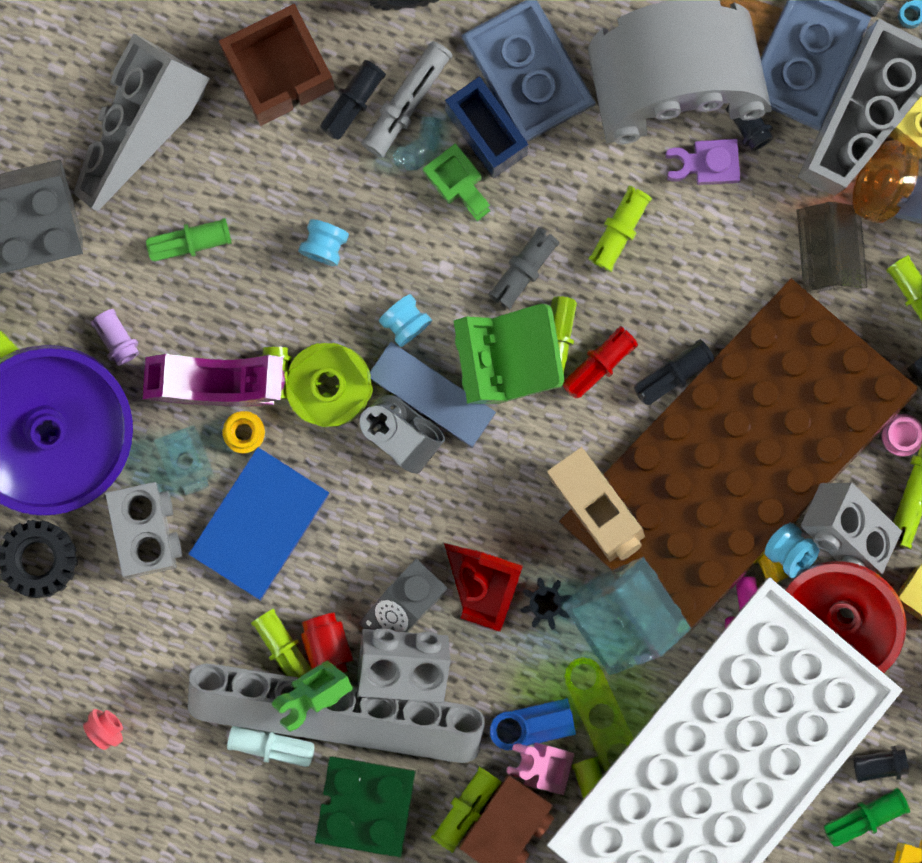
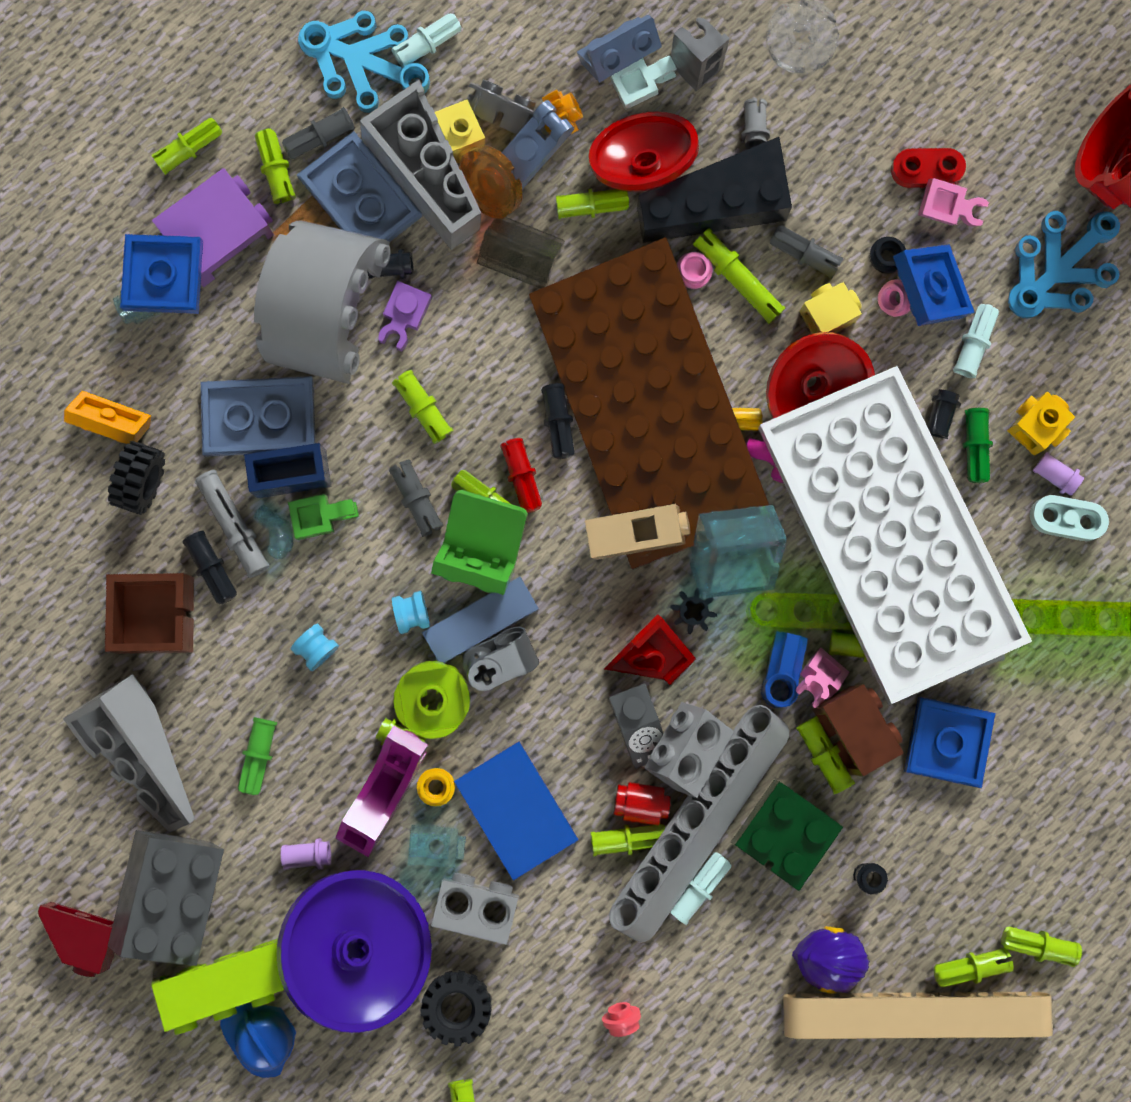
camera: 65 degrees left, 0 degrees up
bright green plate [271,660,353,731] -> none
medium azure wheel [765,523,820,578] -> none
light grey brick [801,483,902,574] -> none

